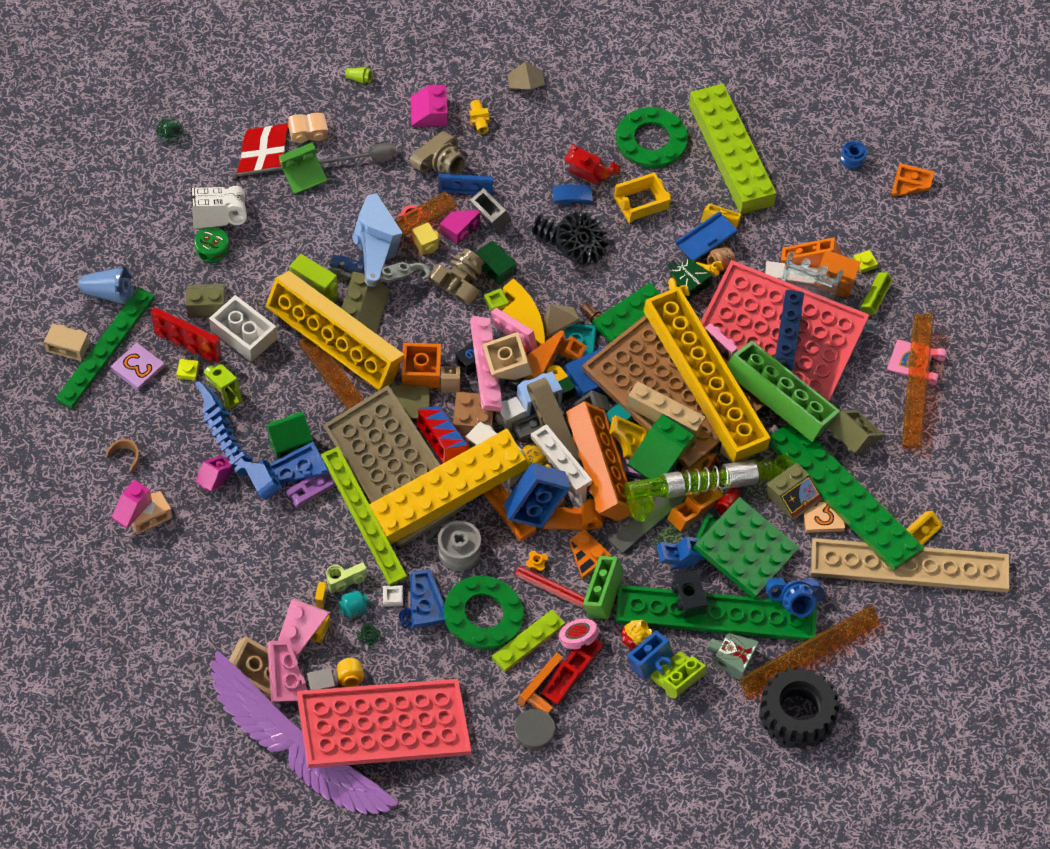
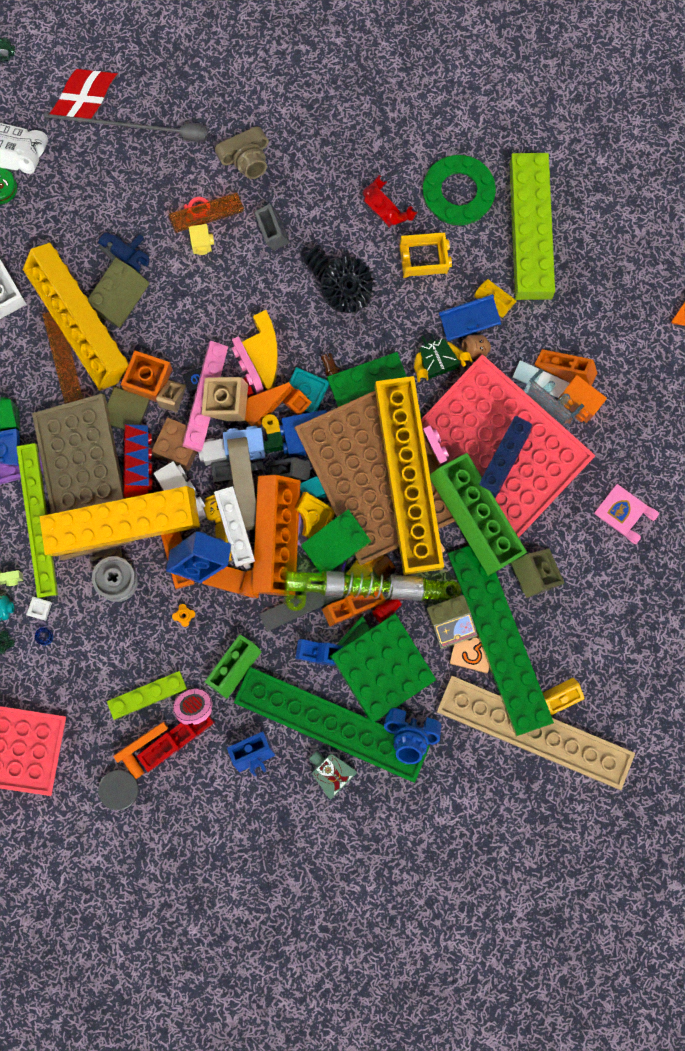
camera: 20 degrees right, 20 degrees up
bright green bracket [279,142,327,194] -> none
light nougat brick [288,113,328,143] -> none
lime brick [289,254,339,303] -> none
lime cone [345,67,373,84] -> none
light blue slope [352,193,431,287] -> none
dark pink slope [410,85,448,127] -> none
blue wing [410,569,445,629] -> none
dark tan beam [428,248,485,306] -> none
blue tile [438,173,493,195] -> none
dark pink slope [440,210,481,245] -> none
green plate [443,576,524,650] -> none
yellow axle [469,100,490,134] -> none
dark green brick [475,240,516,285] -> none
lime plate [484,288,509,311] -> none
dark tan slope [507,61,545,90] -> none
axle [515,566,585,608] -> none
dark tan slope [542,304,580,339] -> none
blue slope [552,184,593,206] -> none
orange wing [569,529,611,580] -> none
yellow piece [621,620,653,649] -> none
tan brick [626,381,705,442] -> none
lime brick [651,651,707,699] -> none
black brick [671,570,708,618] -> none
clear orange plate [738,605,880,698] -> none
black tyre [759,667,839,749] -> none
blue wheel [840,141,867,170] -> none
neon yellow plate [853,250,878,273] -> none
lime piece [860,272,893,317] -> none
clear orange plate [901,313,934,449] -> none

